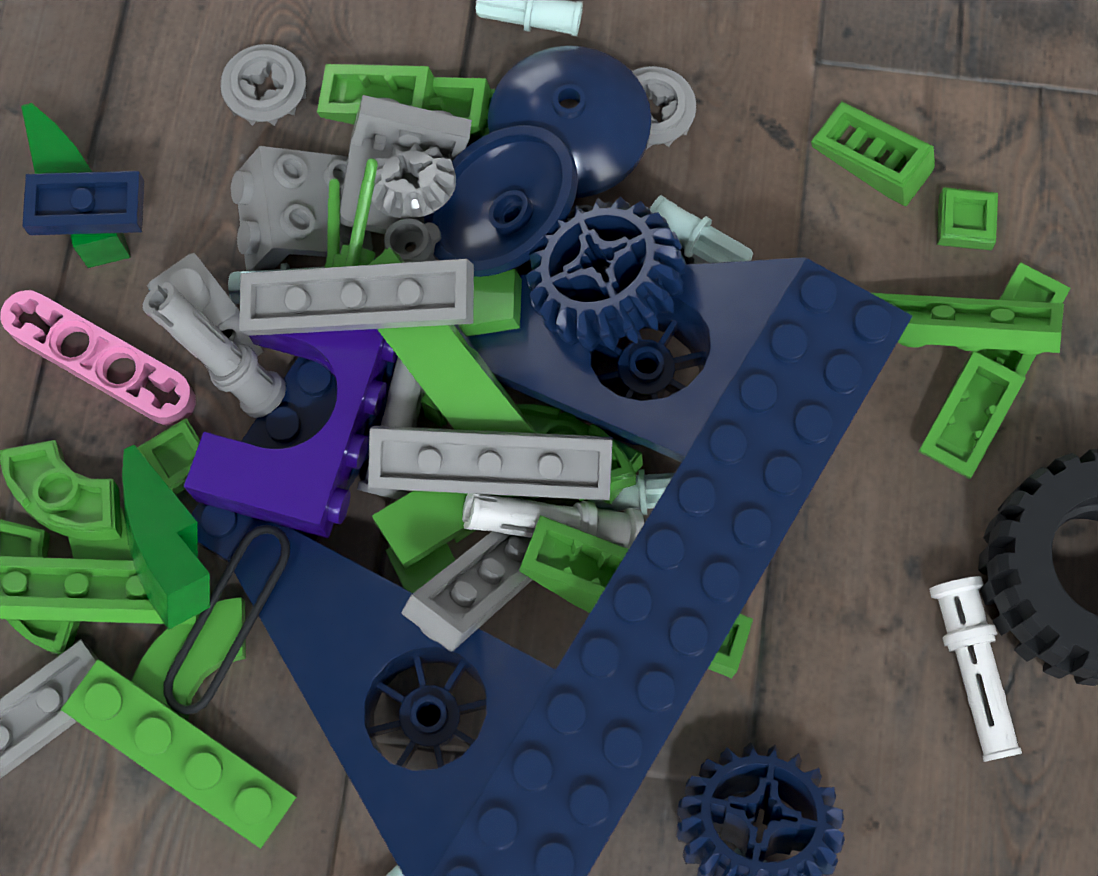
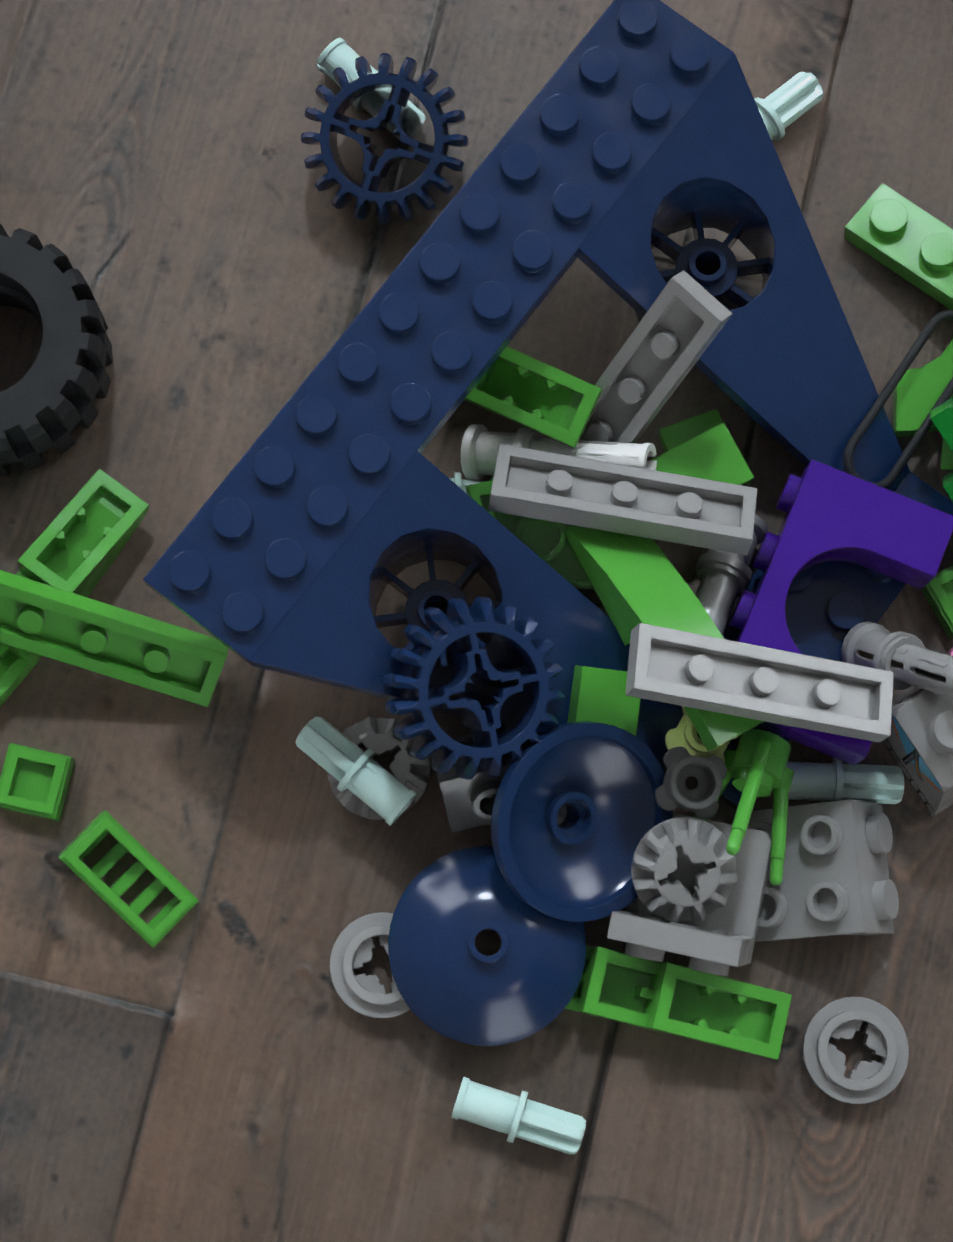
camera: 175 degrees left, 5 degrees up
white pin [929,576,1022,762] -> none

